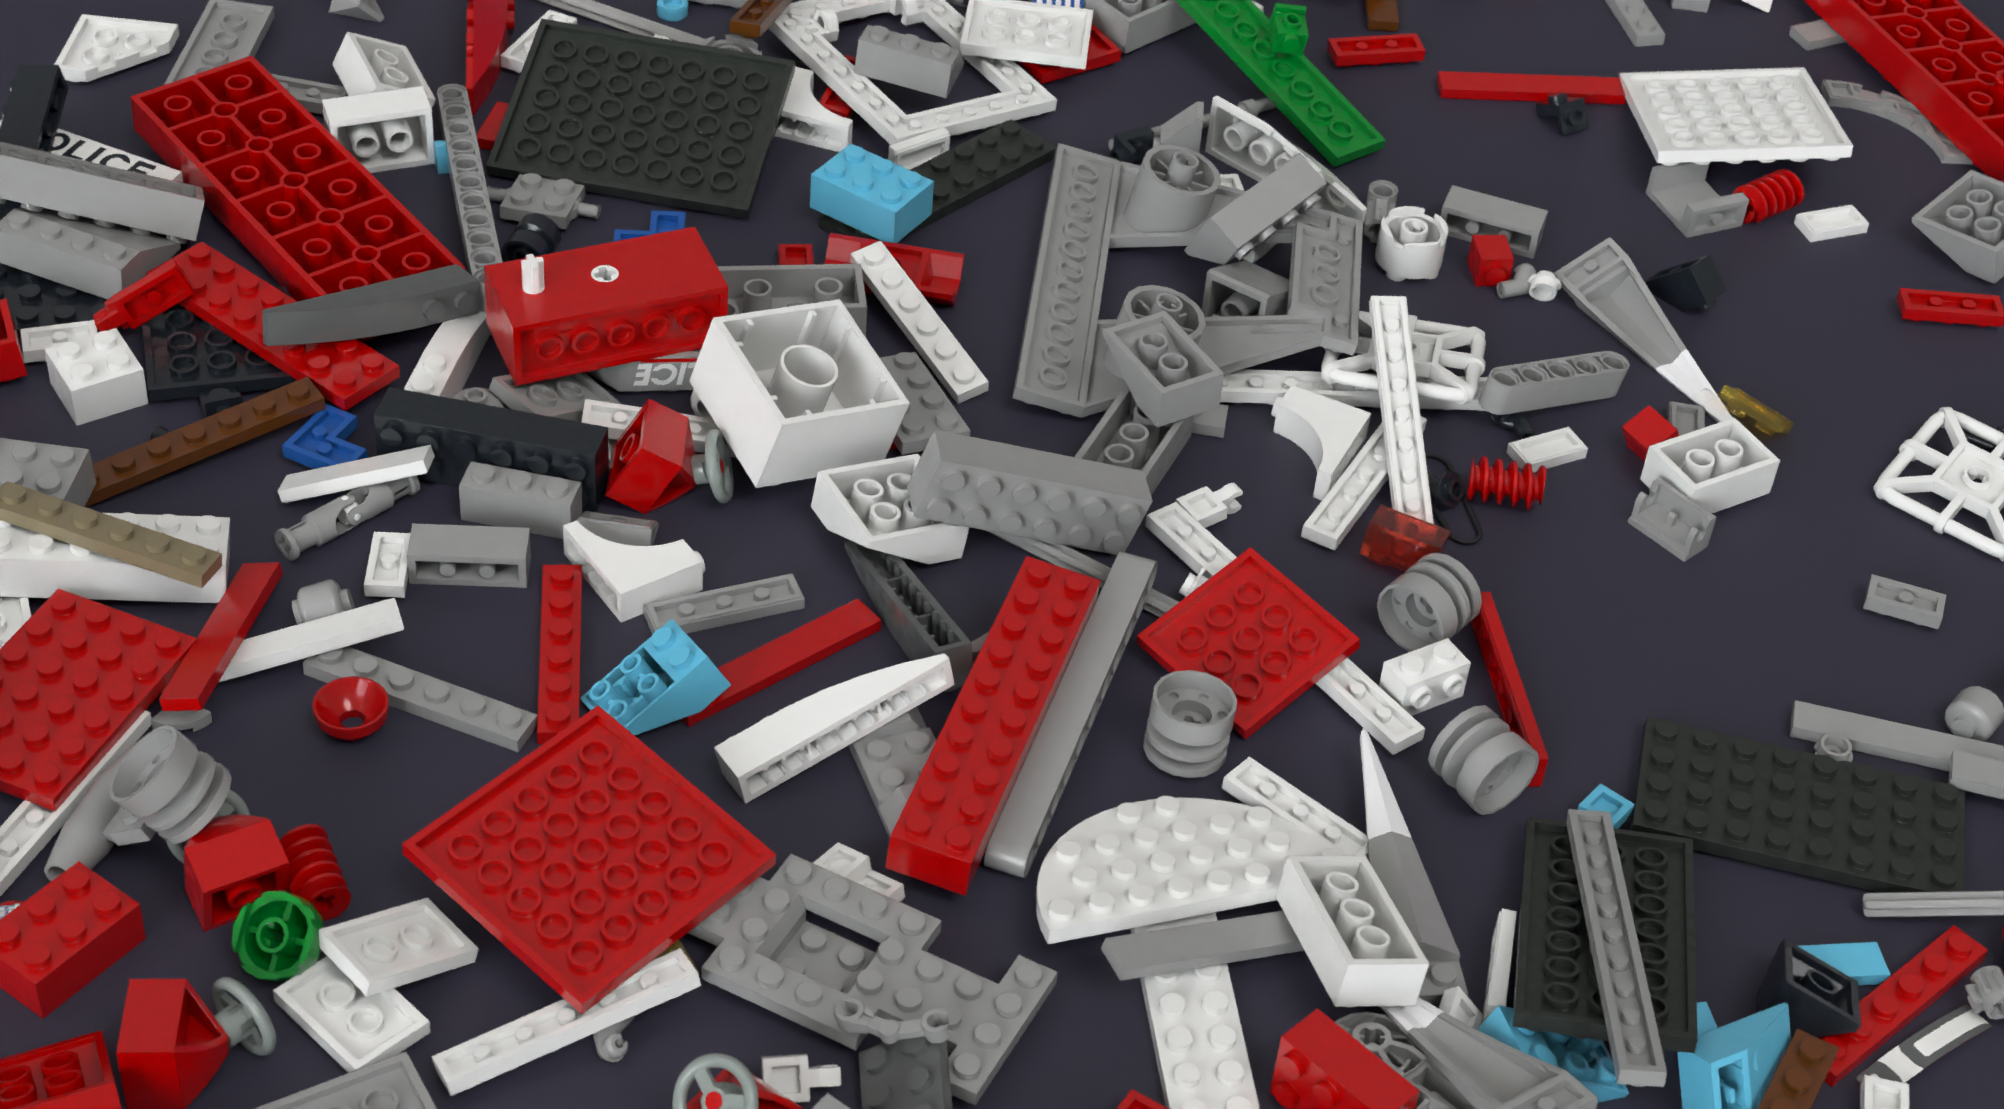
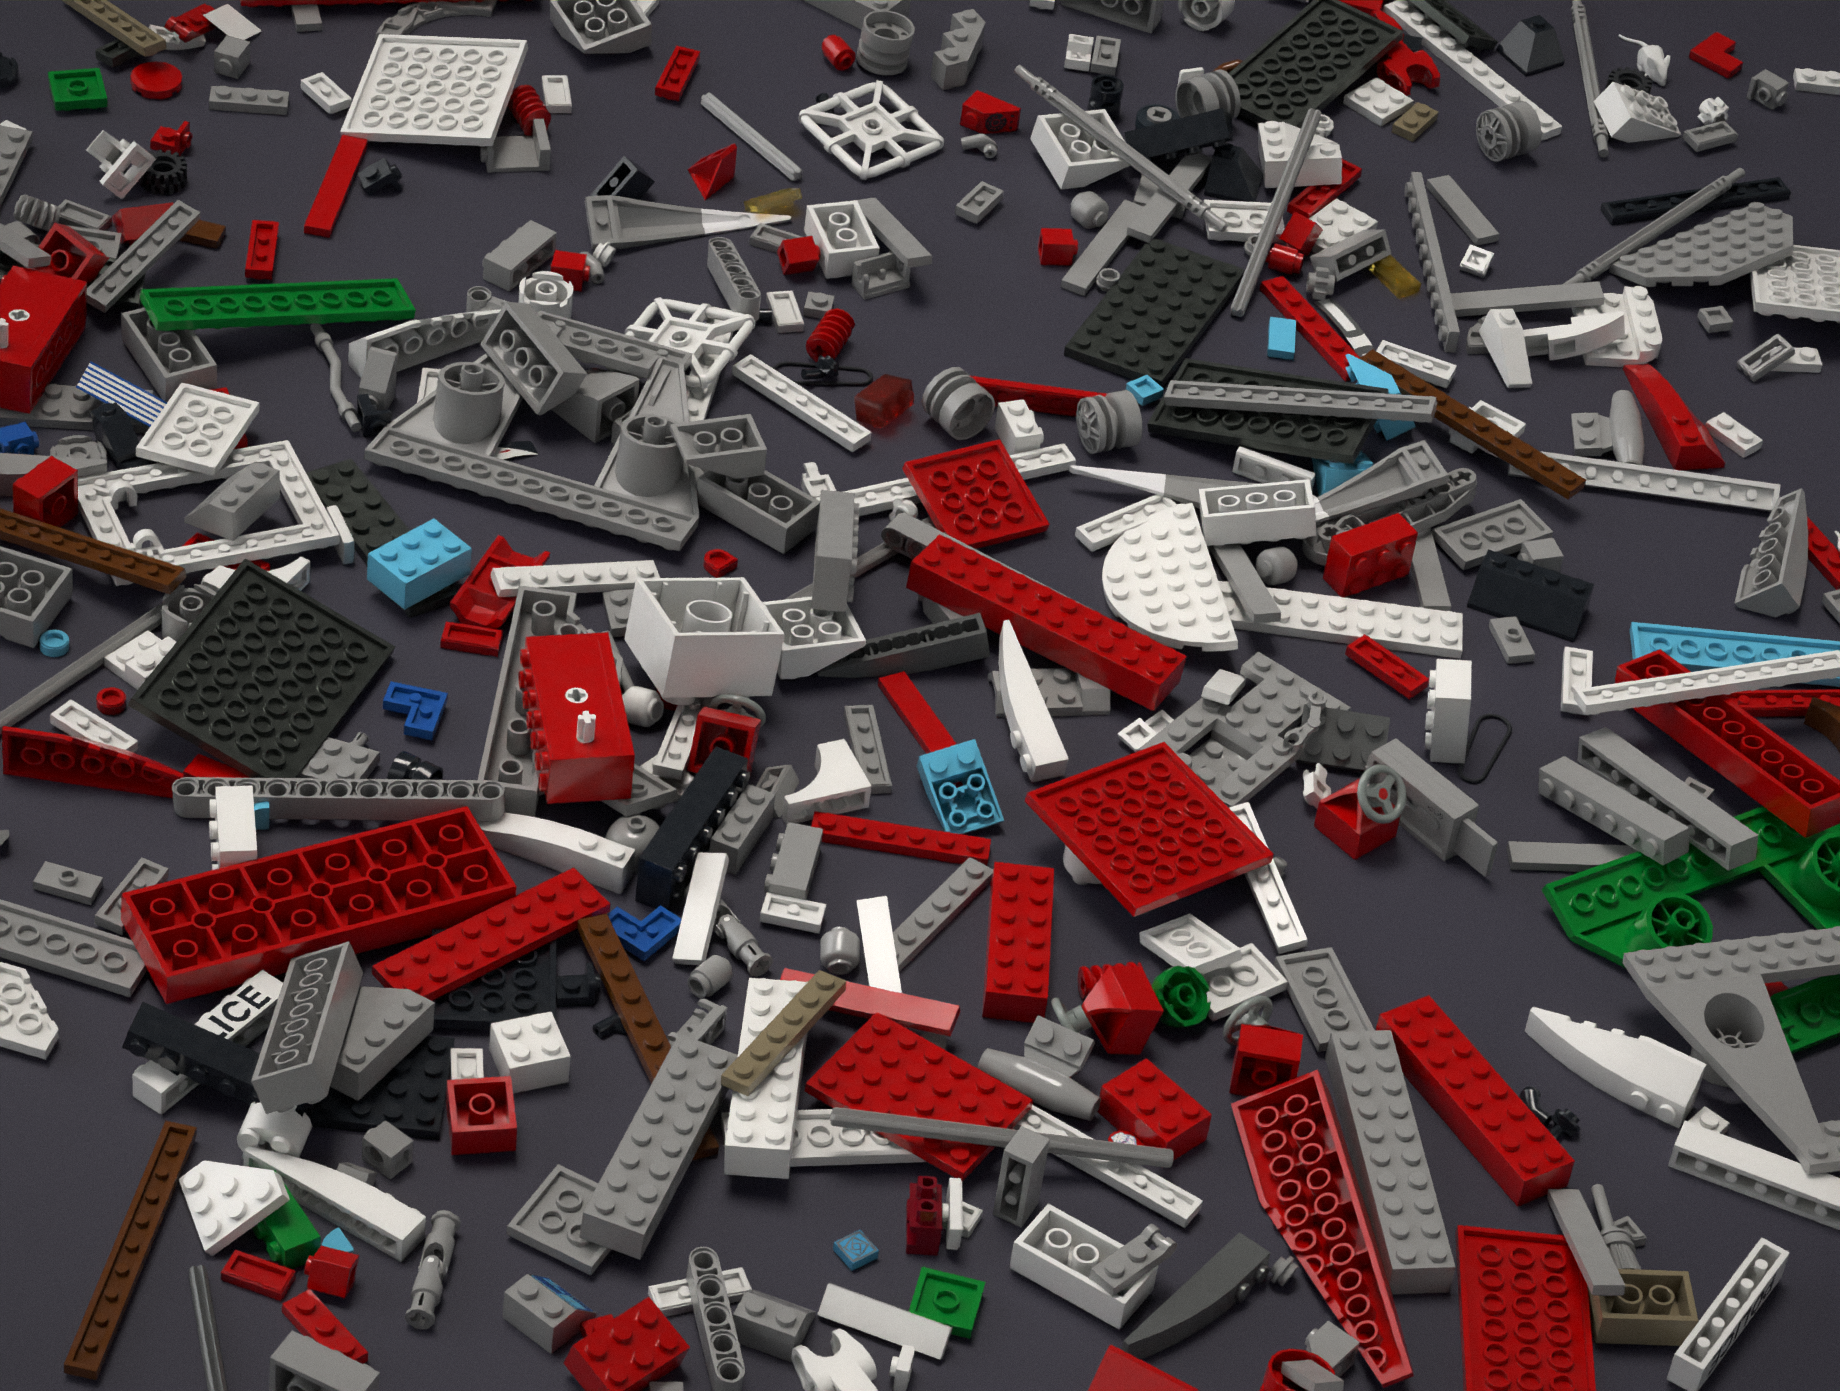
camera: 80 degrees left, 0 degrees up
red hinge [93,259,196,331] -> none
light grey wheel [109,725,232,844] -> none
dark grey slope [262,264,479,346] -> none
red piece [312,676,389,741] -> none
white brick [332,32,436,108] -> none
light grey wheel [1143,670,1237,778] -> none
green brick [1268,3,1308,55] -> none
white arch [1271,385,1371,500] -> none
white tile [1369,296,1435,544] -> none
black slope [1756,938,1861,1039] -> none
none -> light grey plate [33,861,103,905]
none -> white plate [301,72,352,114]
none -> sticker [493,441,538,460]
none -> light grey hinge [667,999,727,1047]
none -> red slope [687,143,737,200]
none -> light grey brick [687,955,733,998]
none -> light grey axle [701,92,803,181]
none -> red tile [703,549,738,578]
none -> light grey plate [803,292,834,319]
none -> light grey tile [857,198,932,268]
none -> red brick [982,861,1054,1023]
none -> red brick [1038,228,1078,266]
none -> white tile [1201,669,1246,705]
none -> light grey head [1256,547,1298,585]

